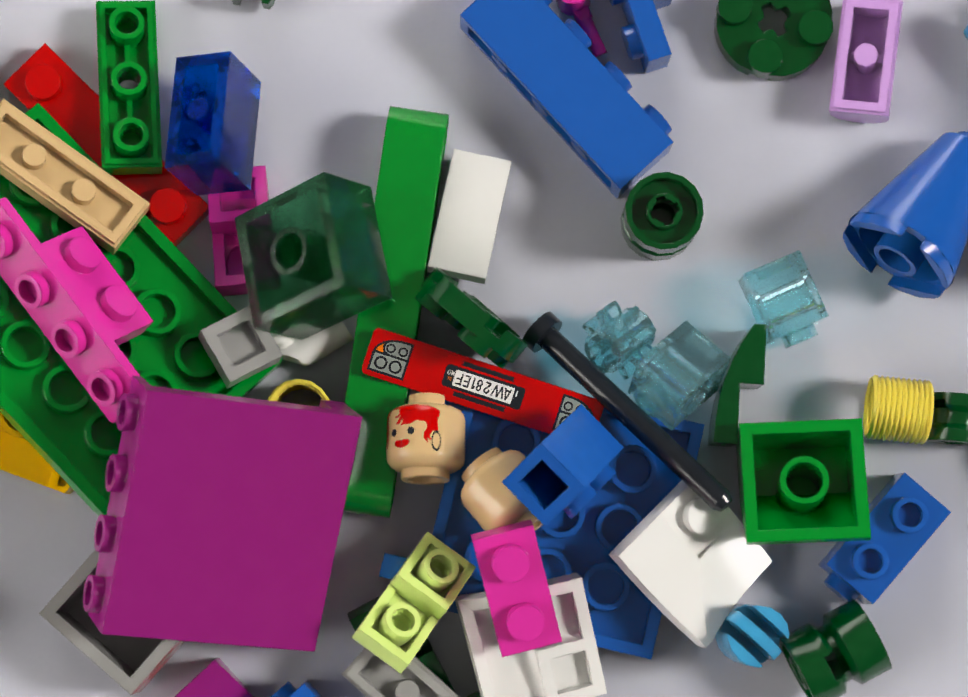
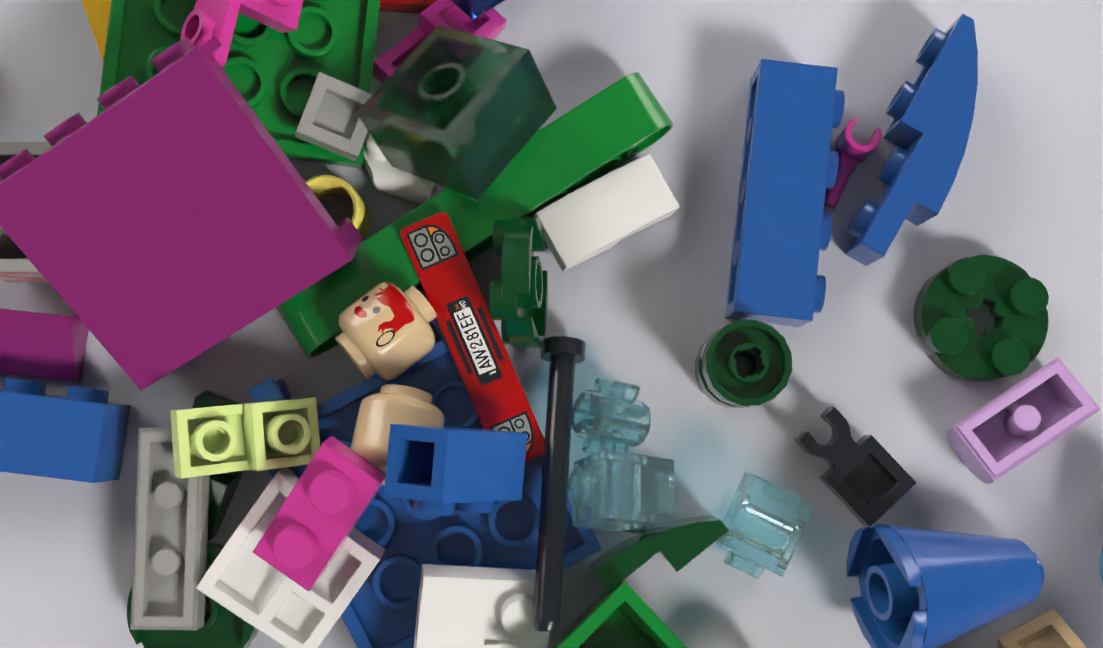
camera: 55 degrees right, 0 degrees up
none -> black plate [794,407,916,527]

